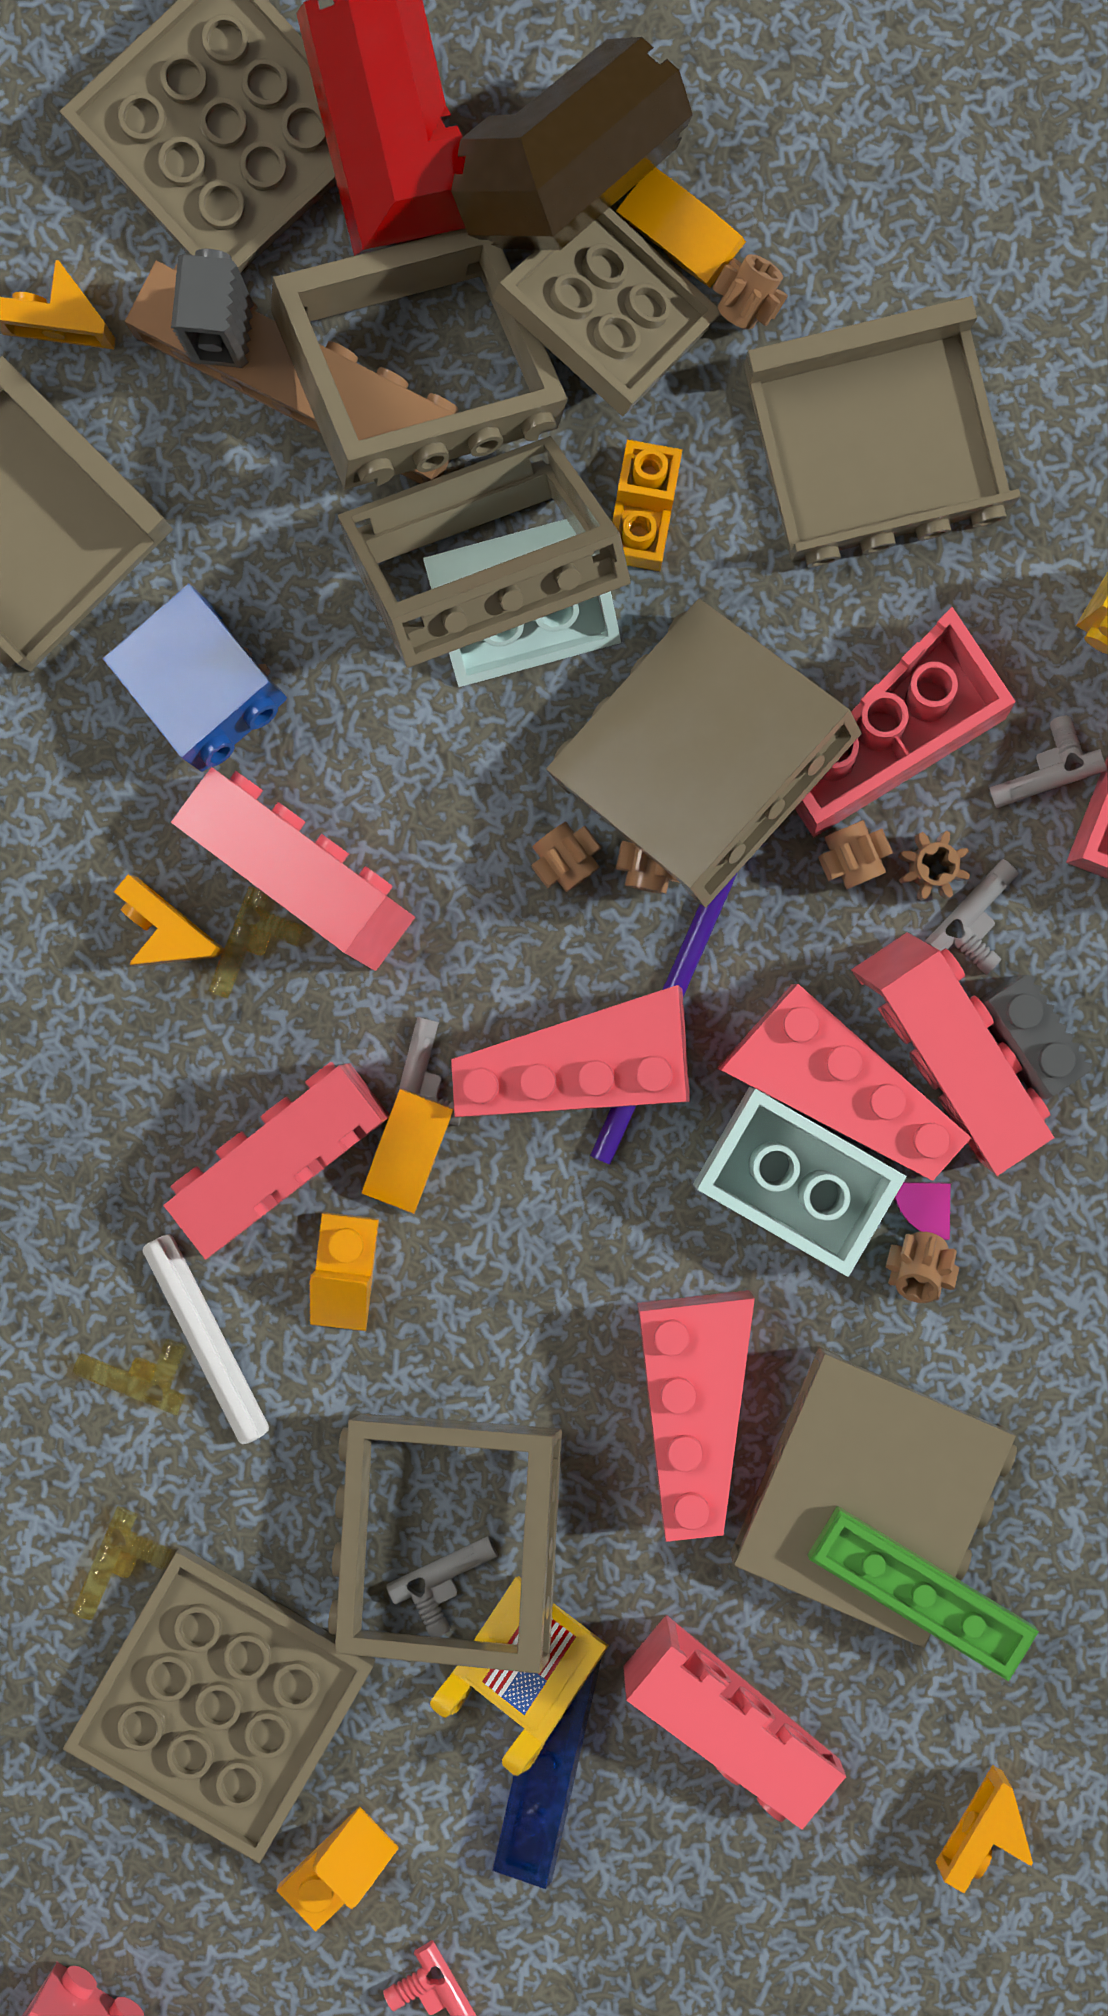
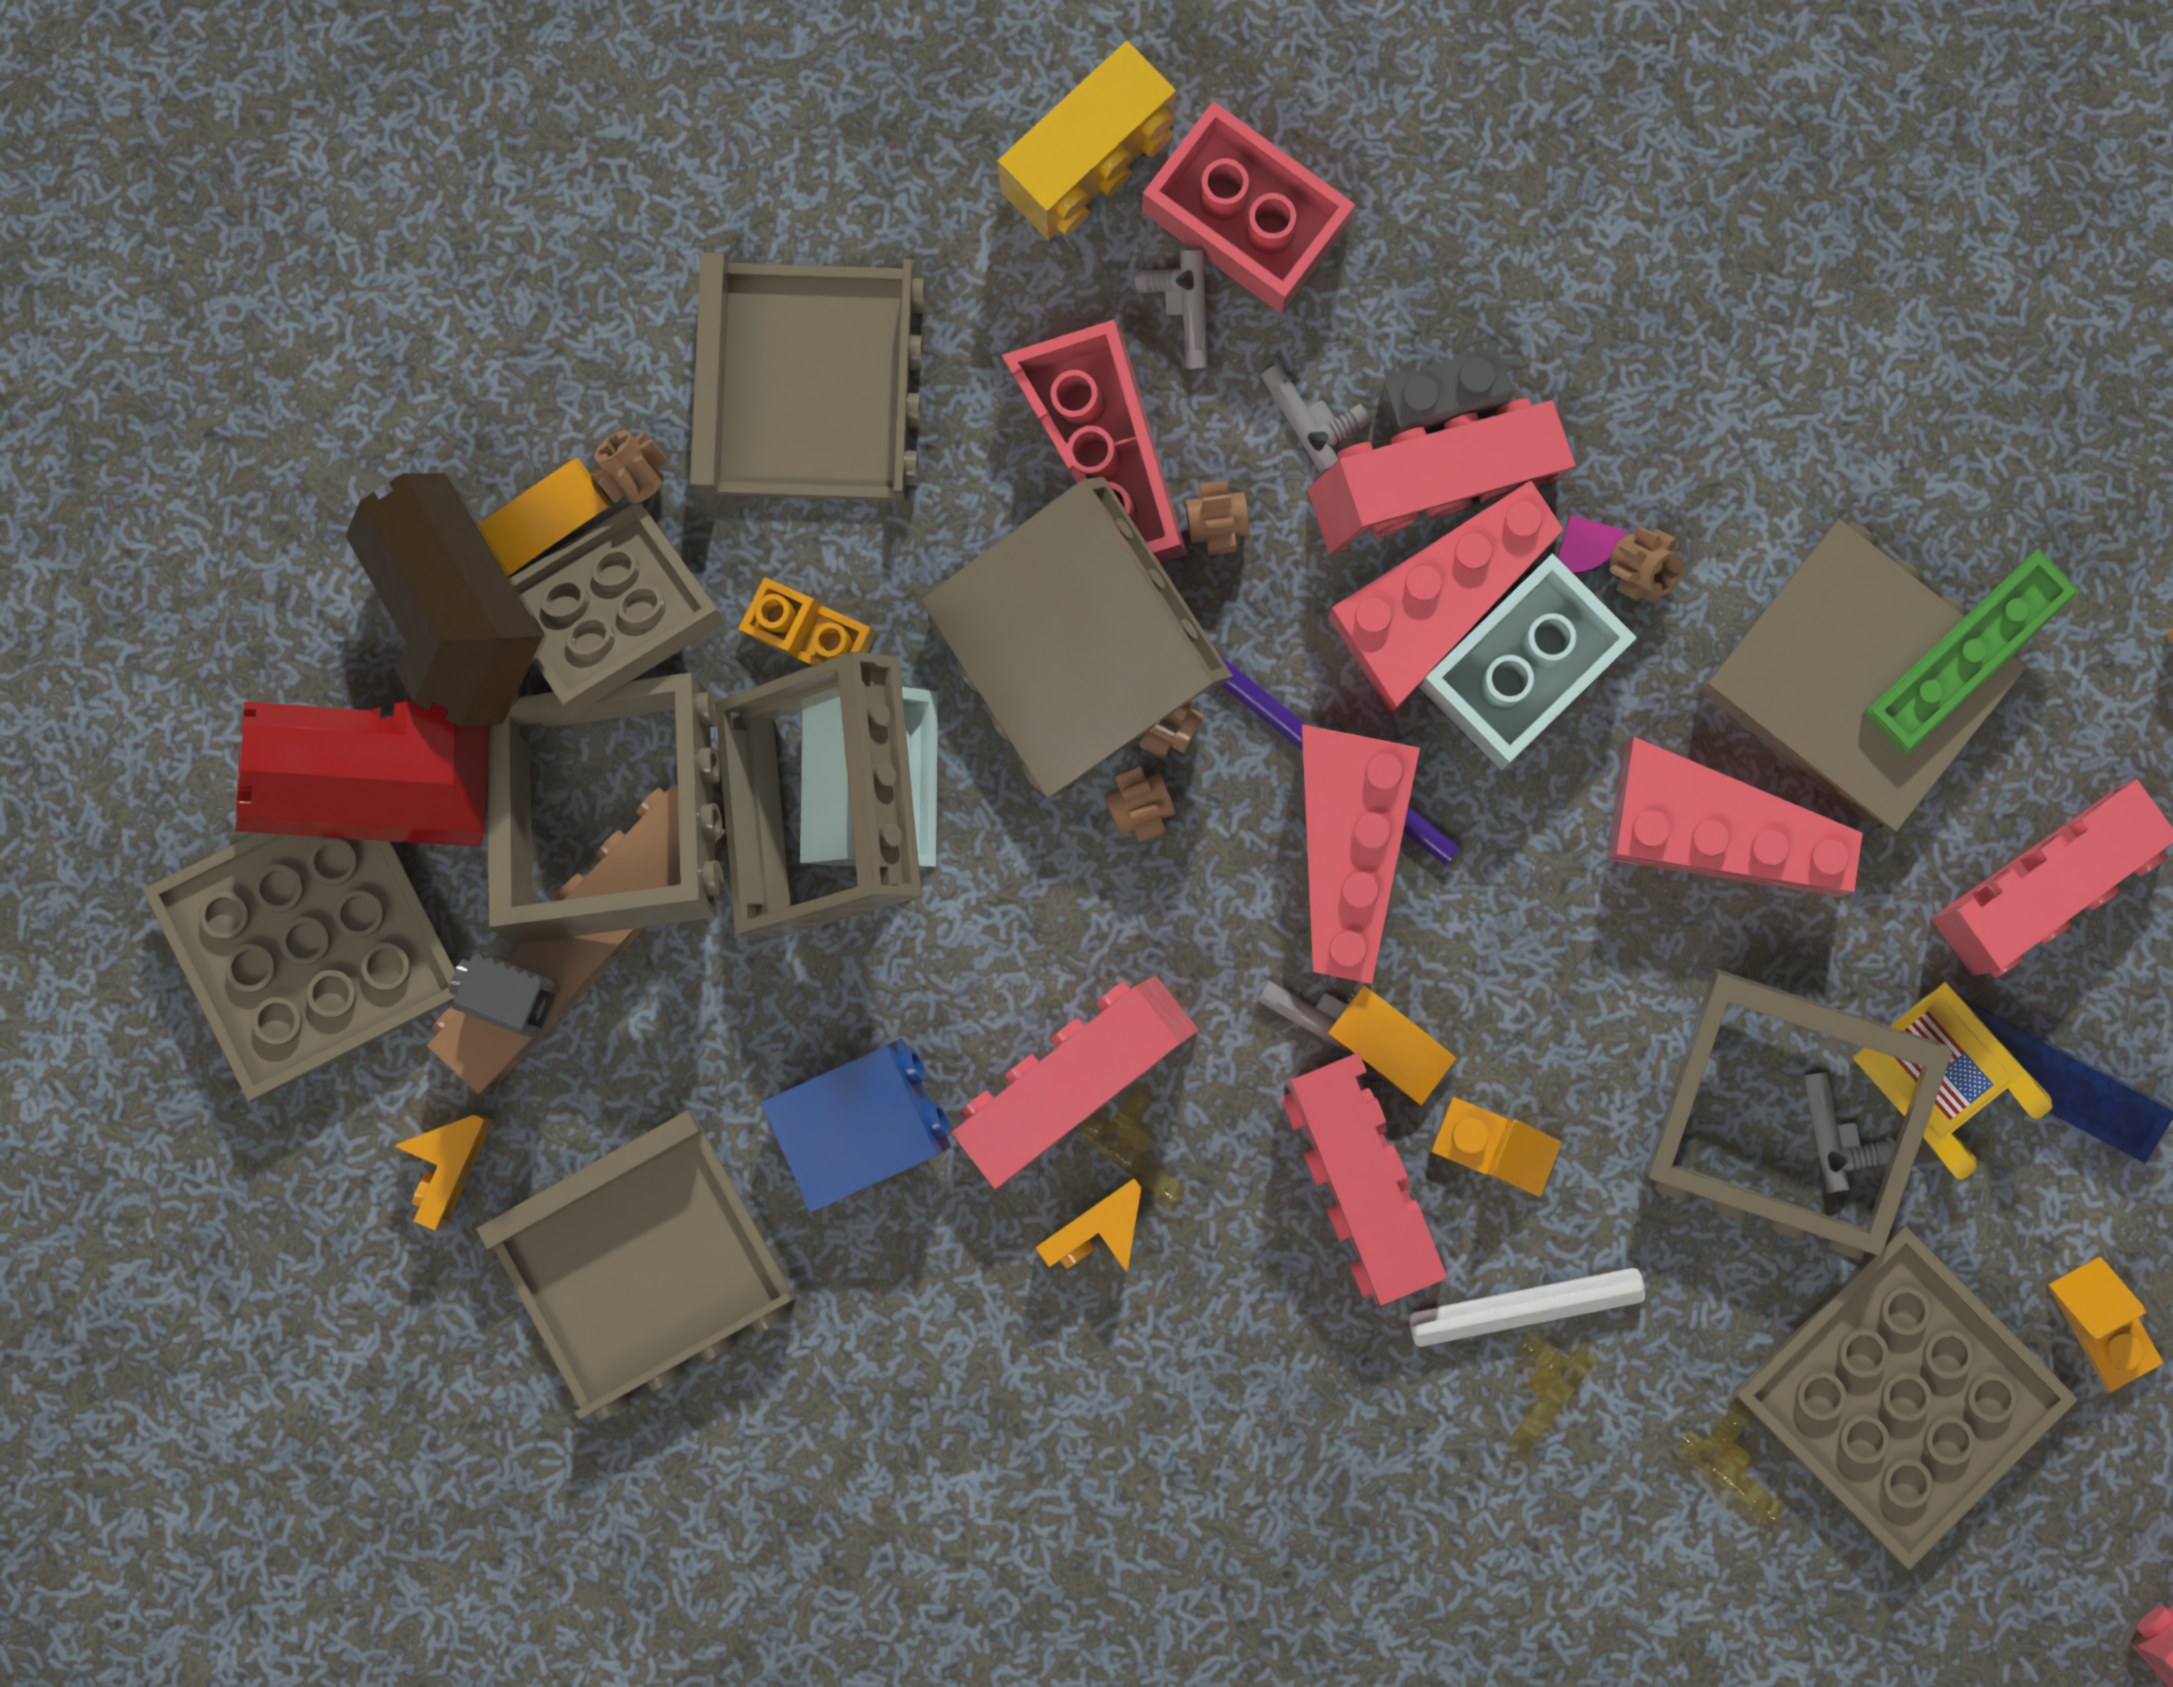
camera: 70 degrees left, 5 degrees down
medium nougat gear [898,831,970,900] -> none

